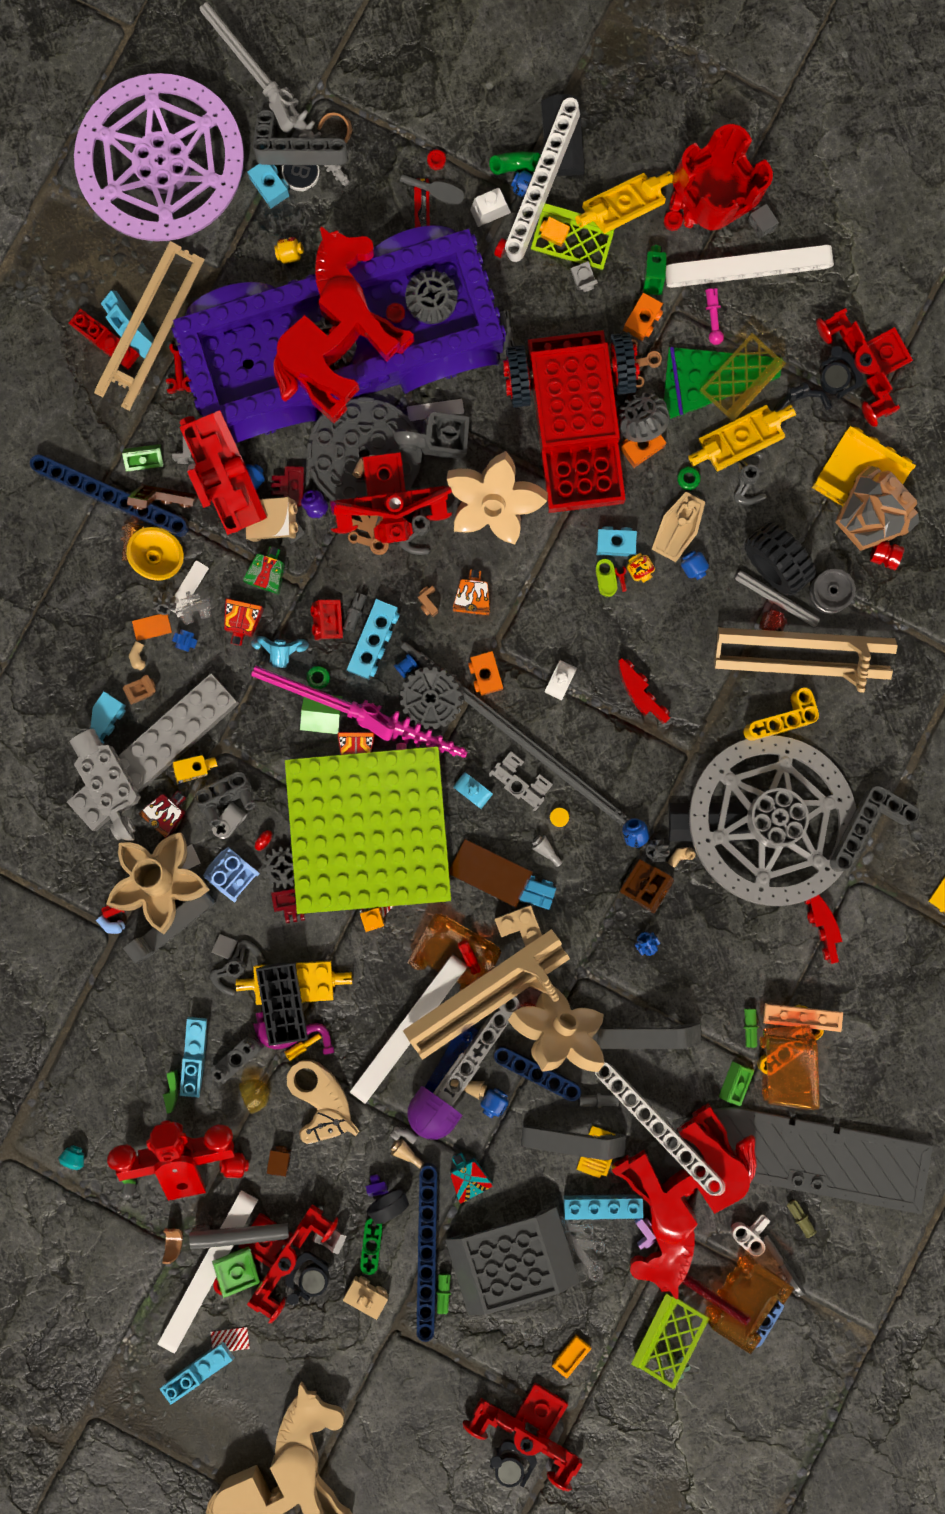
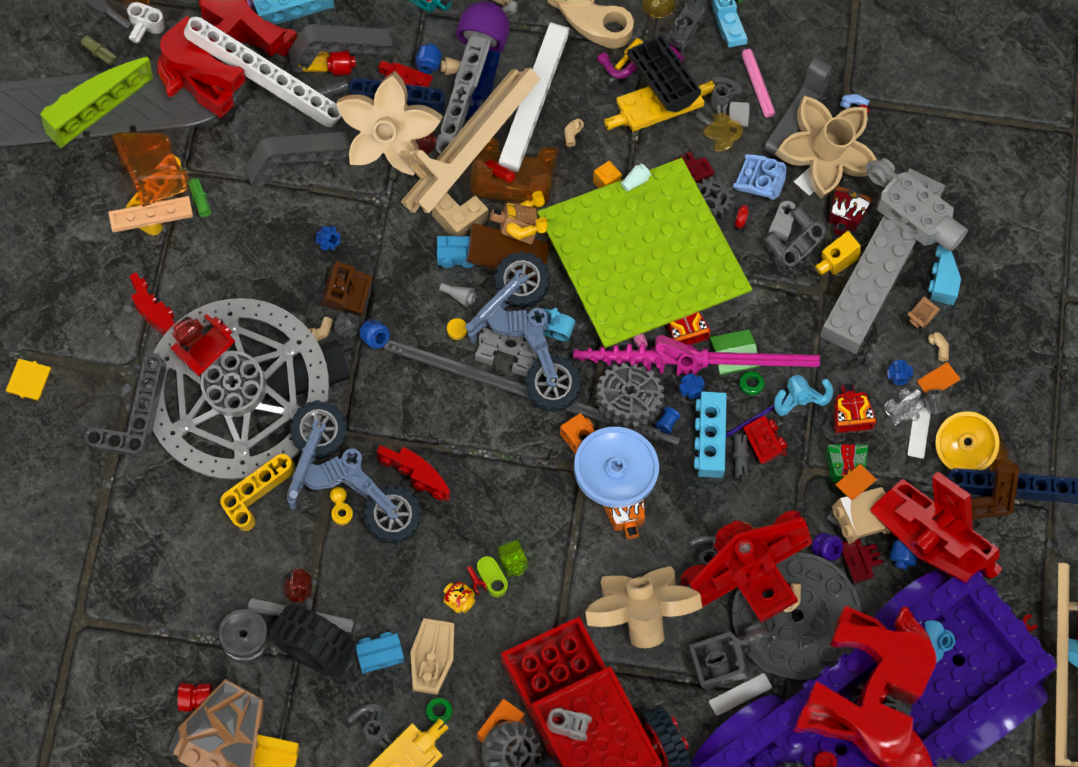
camera: 155 degrees right, 20 degrees down
bright green slope [122,444,164,471] -> none
medium nougat bracket [418,586,439,617] -> none
white beam [545,660,577,700] -> none
medium azure brick [596,527,637,557] -> none
blue head [681,550,709,580] -> none
tan piece [714,627,897,692] -> none
bright green slope [719,1062,755,1106] -> none
none -> lime slope [40,57,153,148]
none -> red panel [170,314,235,376]
none -> clear red head [172,317,204,347]
none -> piece [287,400,421,544]
none -> red head [327,50,356,76]
none -> yellow plate [330,487,353,526]
none -> dark azure brick [356,632,404,674]
none -> red hinge [378,61,433,87]
none -> piece [466,252,581,412]
none -> torso [490,191,548,244]
none -> clear neon green brick [498,540,528,576]
none -> light grey piece [547,708,592,741]
none -> tan arm [564,119,584,147]
none -> light blue dish [574,427,659,508]
none -> light aqua cone [621,163,651,192]
none -> blue gear [679,373,705,399]
none -> clear yellow plate [703,113,743,152]
none -> dark purple axle [725,398,786,438]
none -> bright pink axle [742,49,775,118]
none -> orange sticker [836,464,877,501]
none -> dark azure plate [924,620,955,663]

